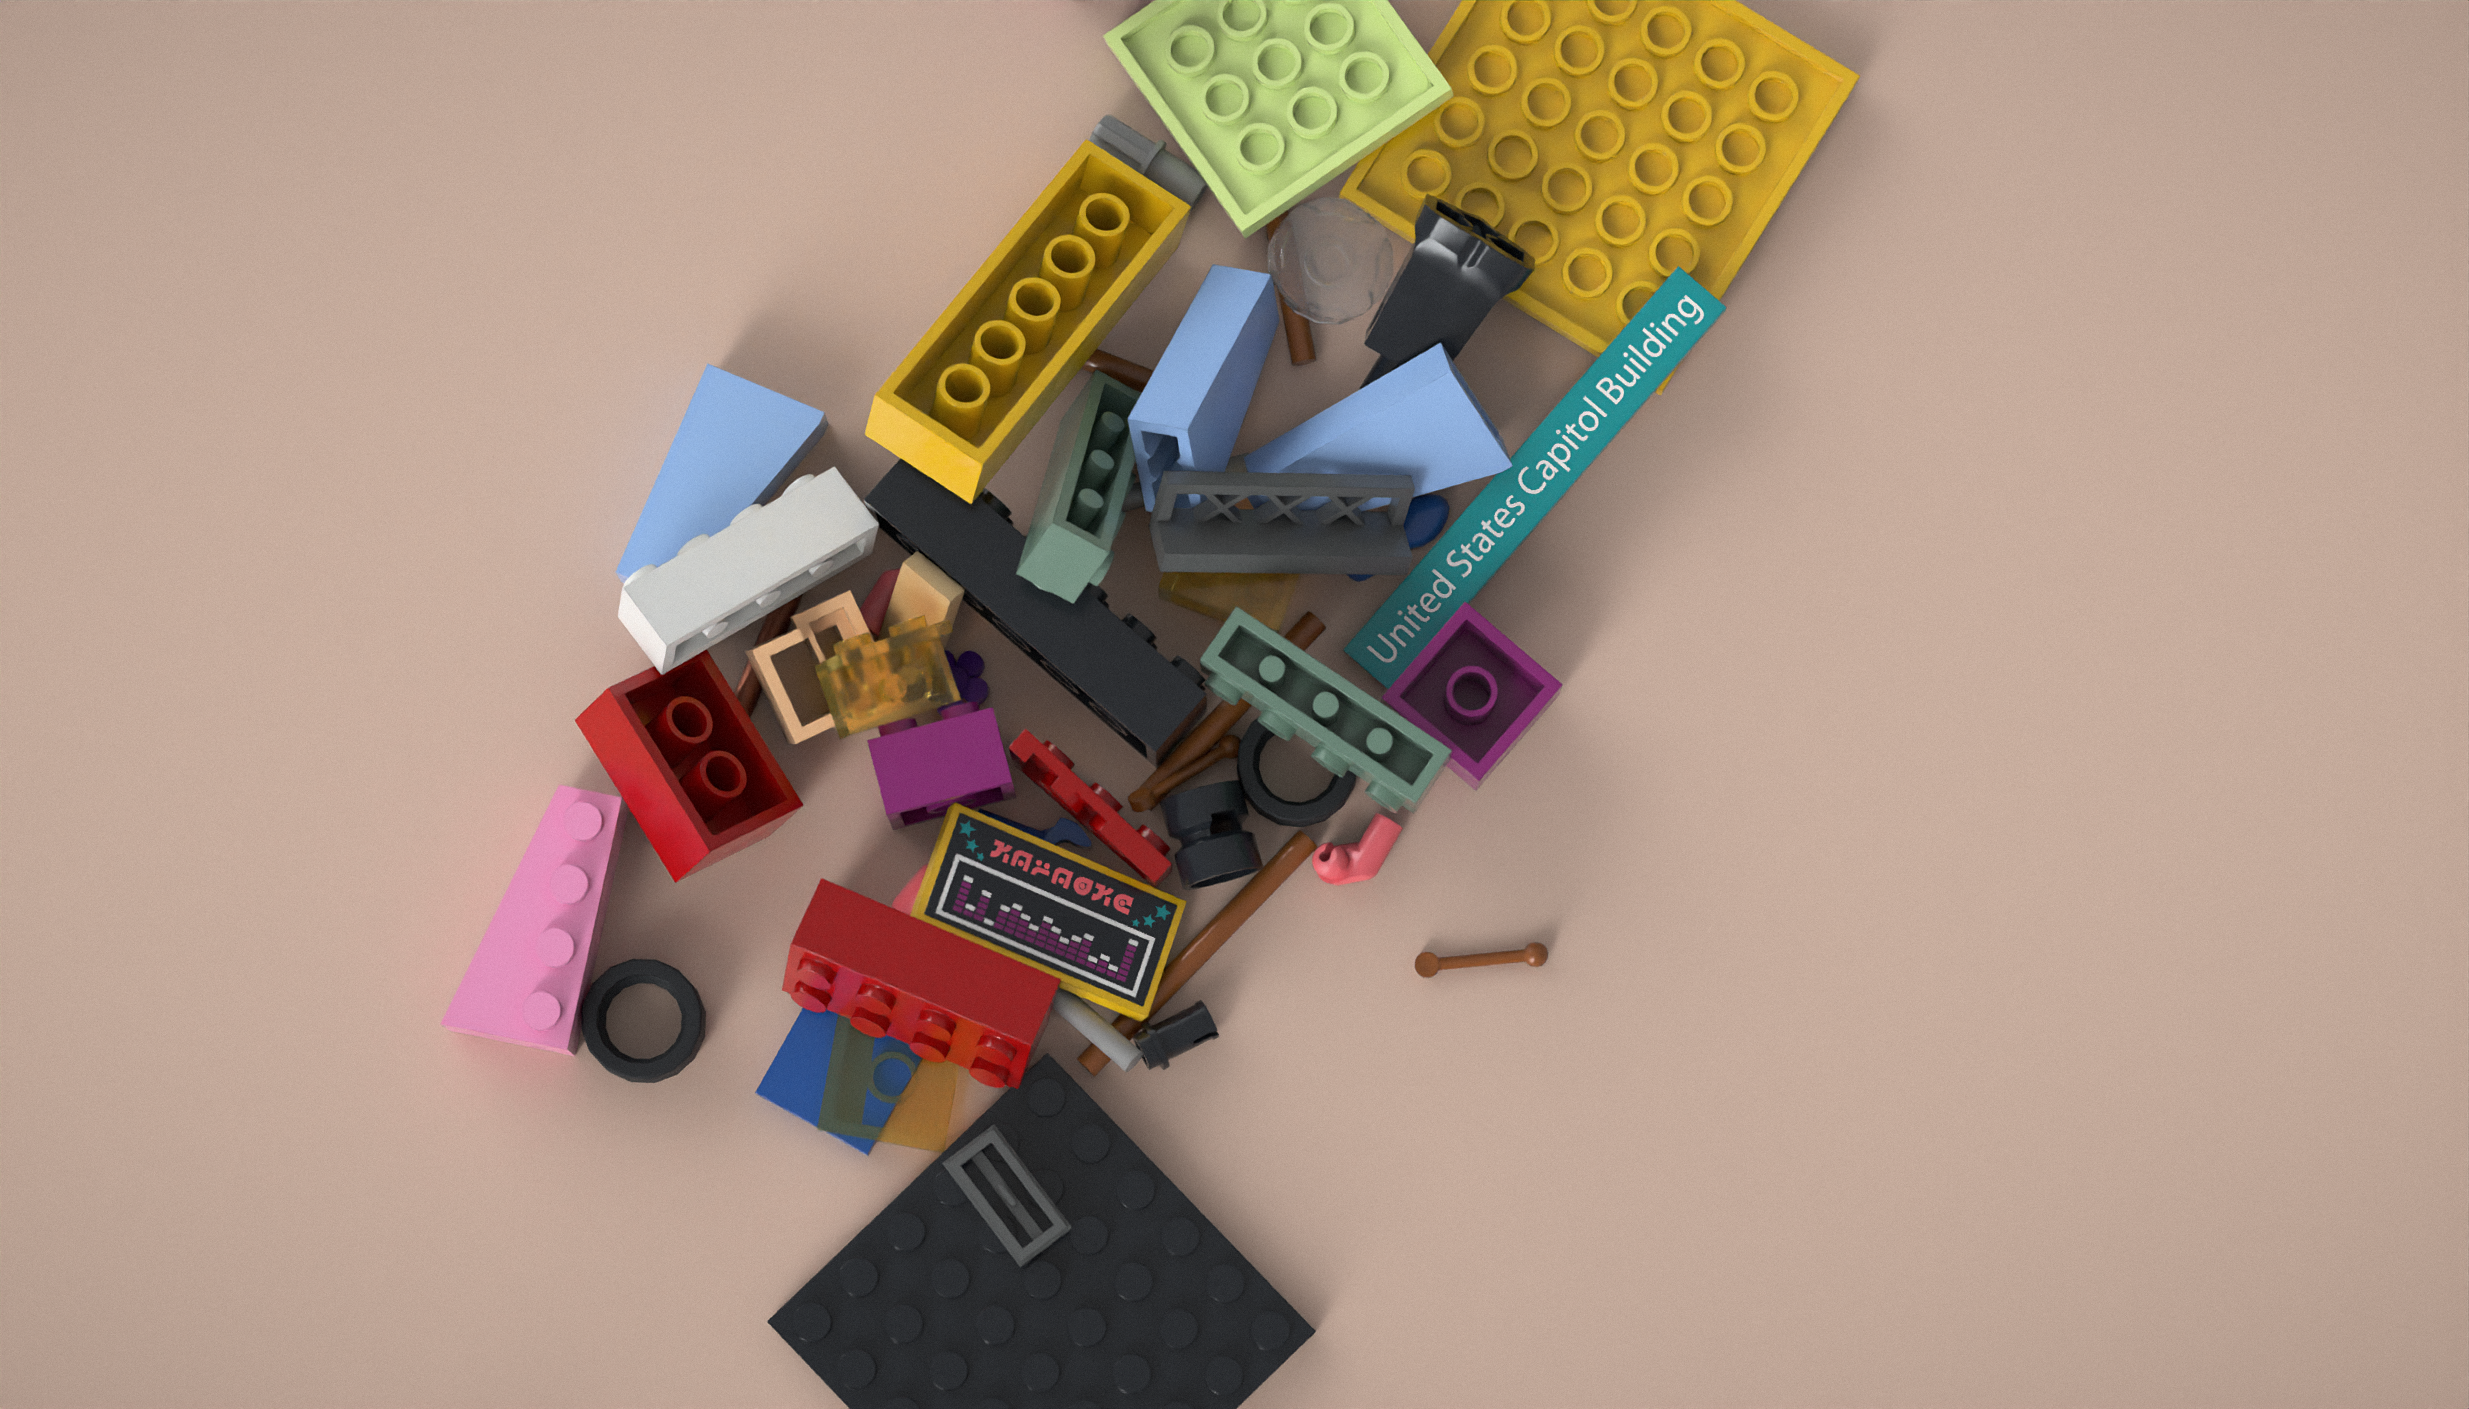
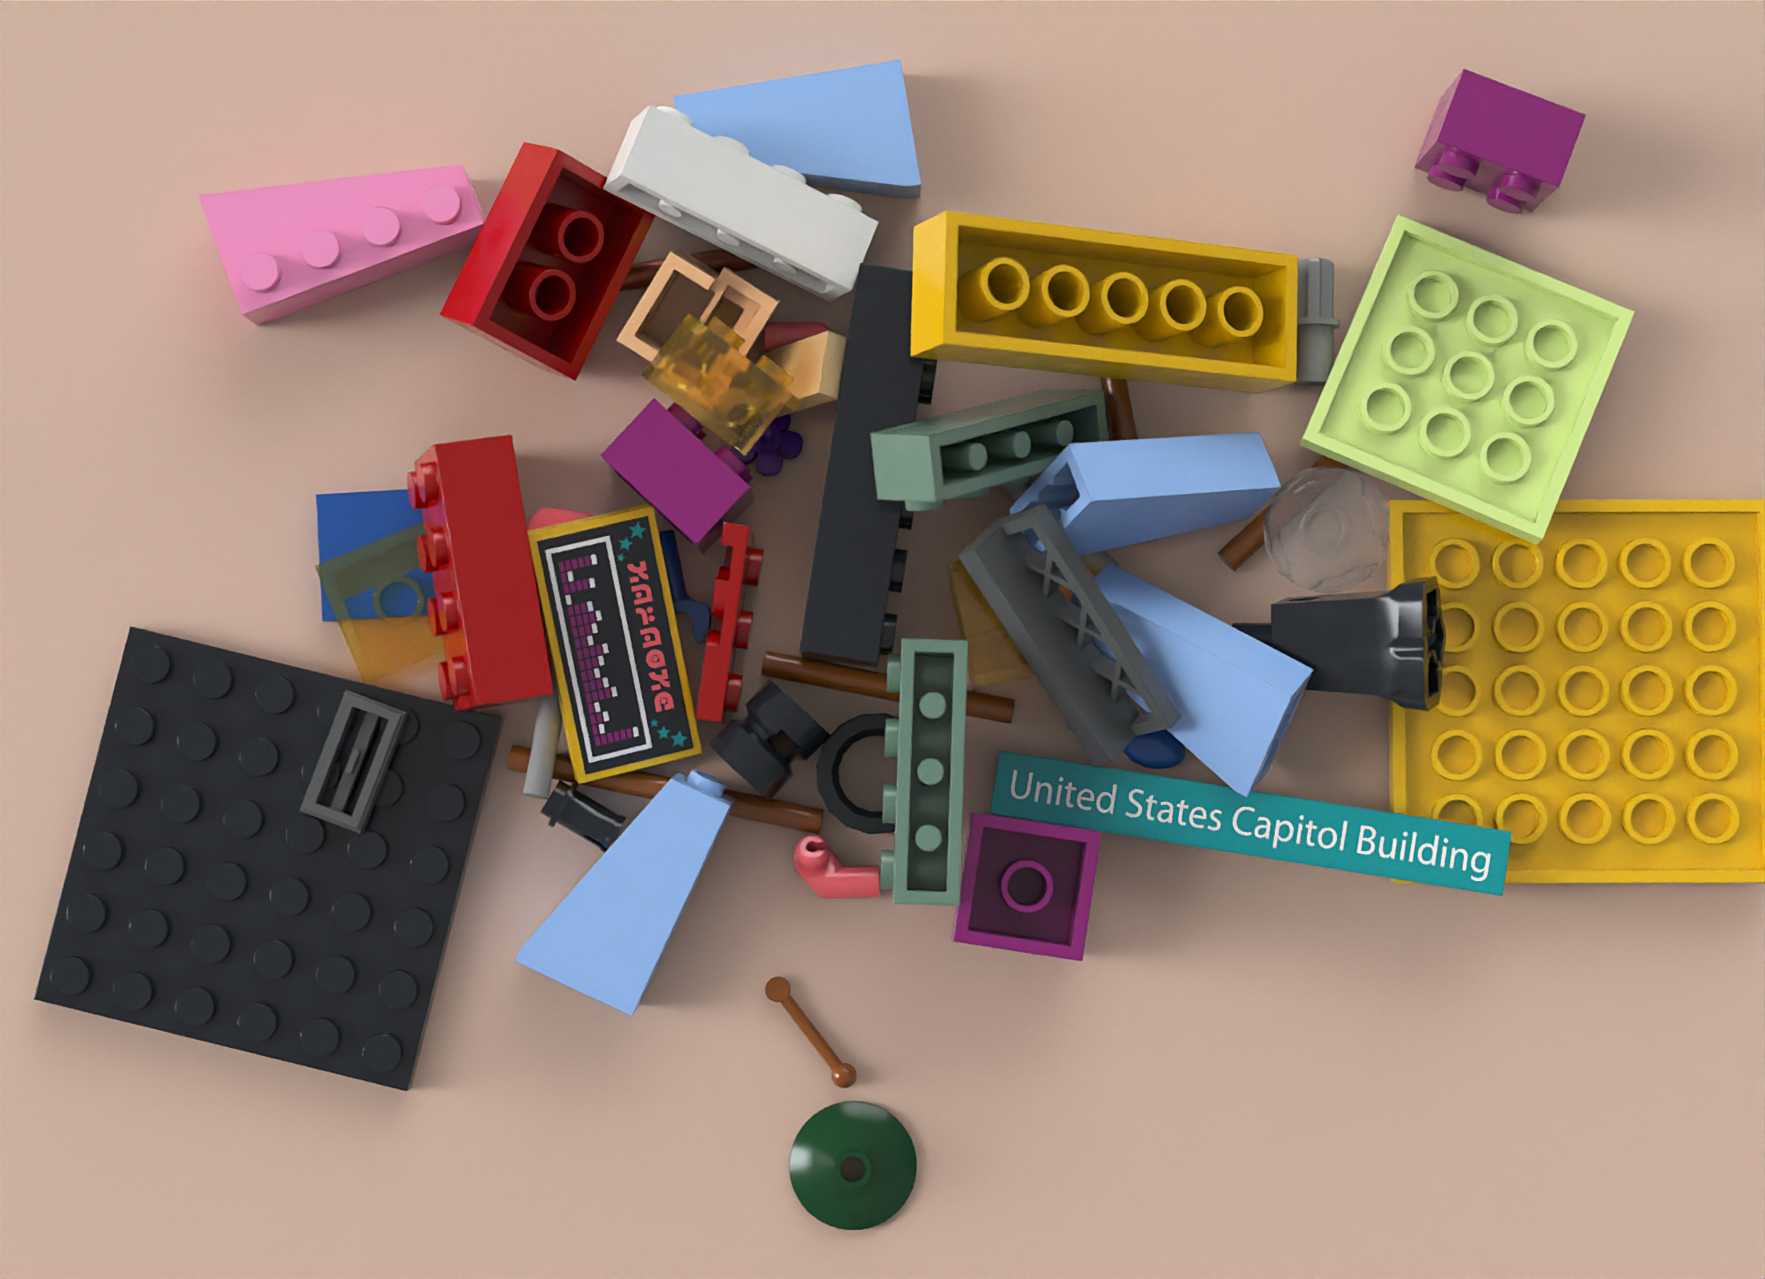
camera: 55 degrees right, 5 degrees up
black tyre [581,959,706,1083] -> none
dark orange hinge [1128,734,1241,813] -> none
none -> light blue slope [515,769,736,1016]
none -> dark green dish [789,1101,917,1230]

